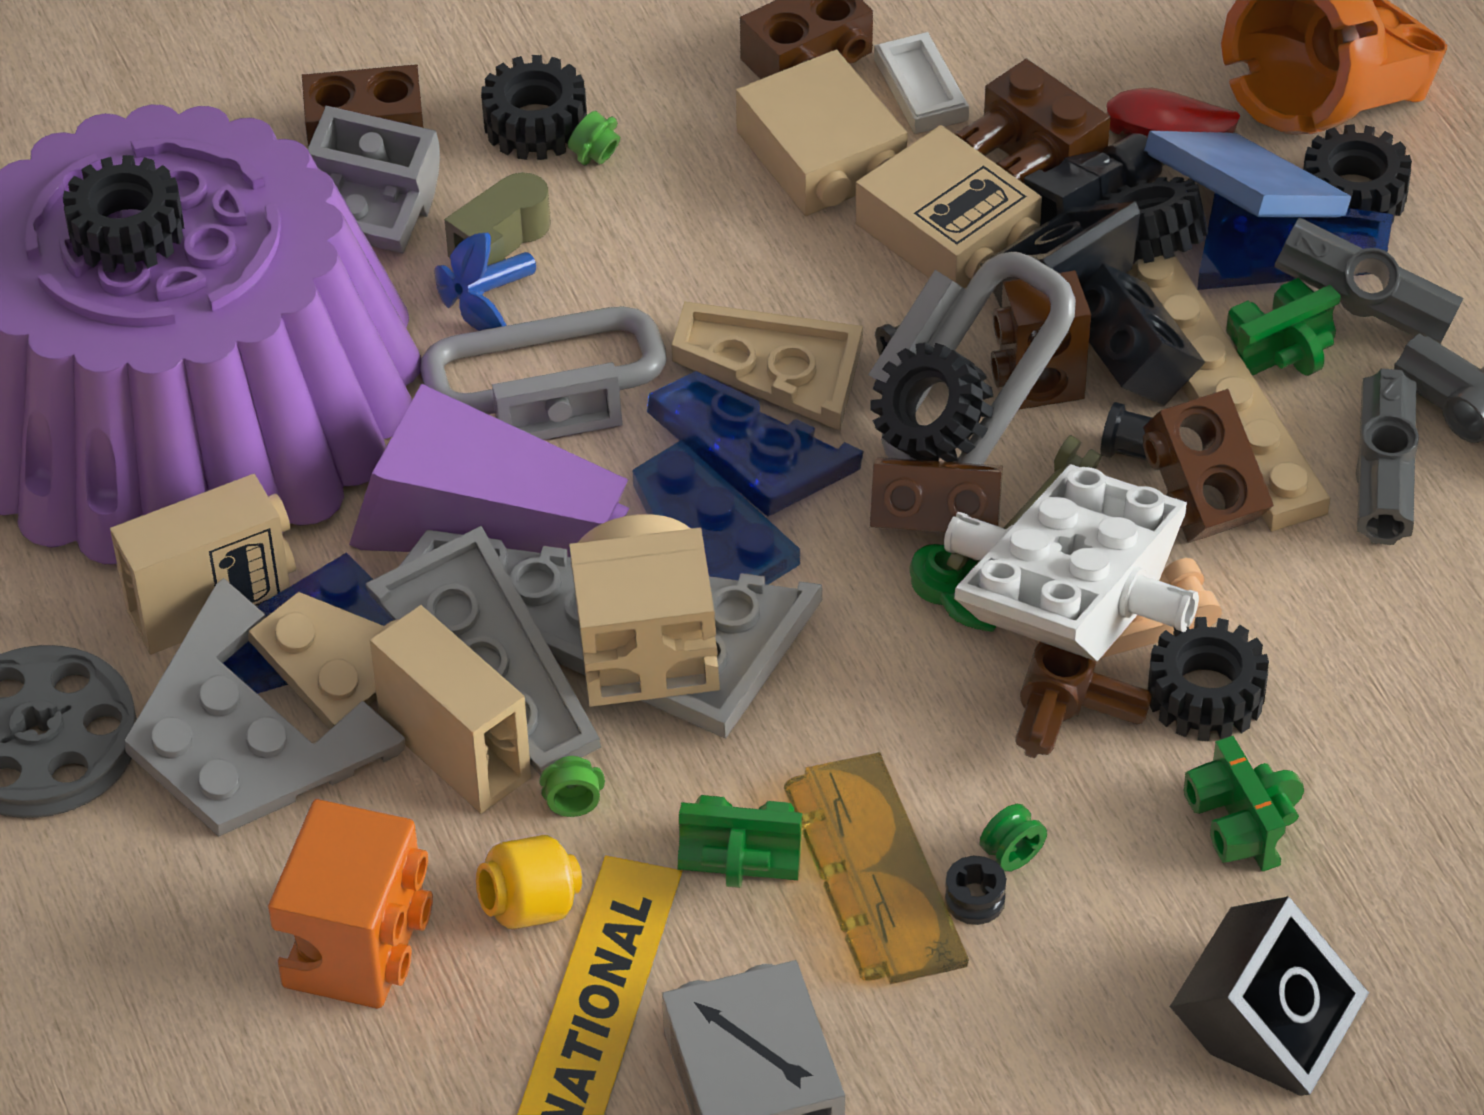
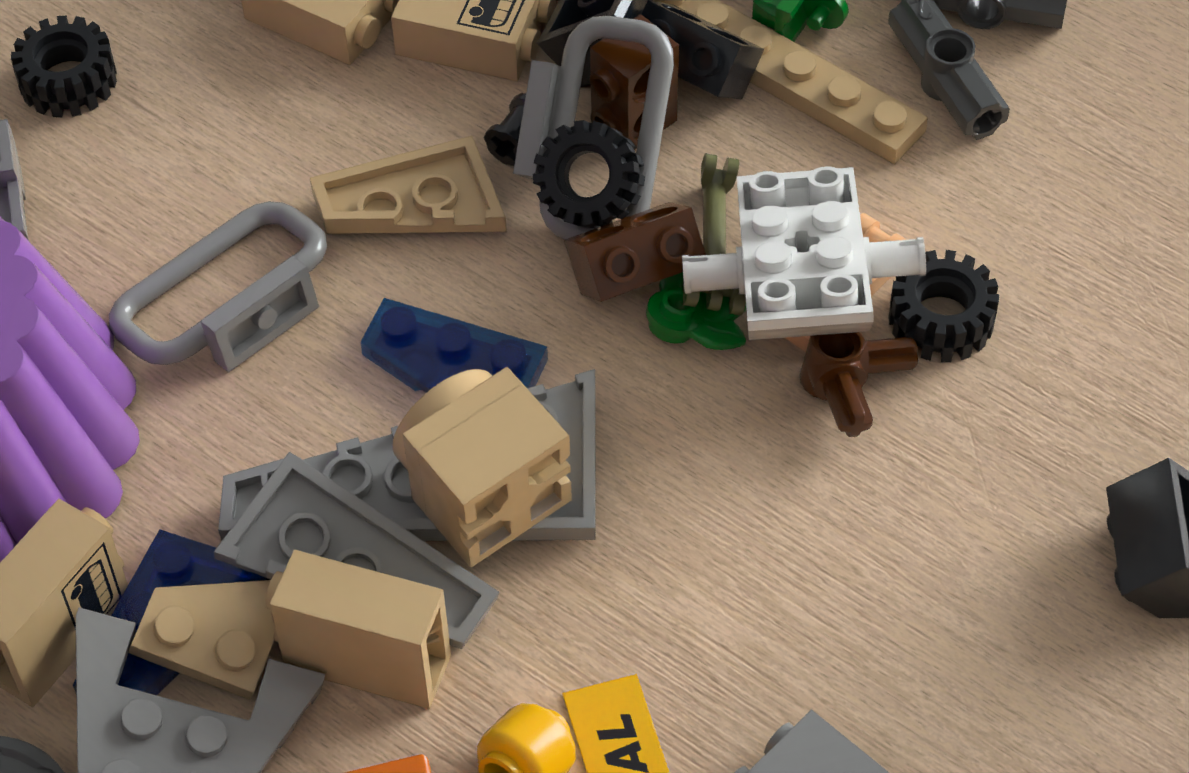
camera: 30 degrees left, 5 degrees up
medium lavender slope [349,384,629,557] -> none
blue plant [434,233,536,331] -> none
olive leg [444,172,551,266] -> none
bright green plate [539,756,605,817] -> none
bright green plate [568,111,621,166] -> none
clear blue wing [647,371,864,517] -> none
green hips [677,795,802,888] -> none
clear yellow windscreen [784,752,969,984] -> none
black bush [945,855,1007,925] -> none
green bush [979,803,1047,872] -> none
black bush [1100,402,1159,470] -> none
reddish brown brick [1143,389,1274,543] -> none
green hips [1183,735,1305,872] -> none

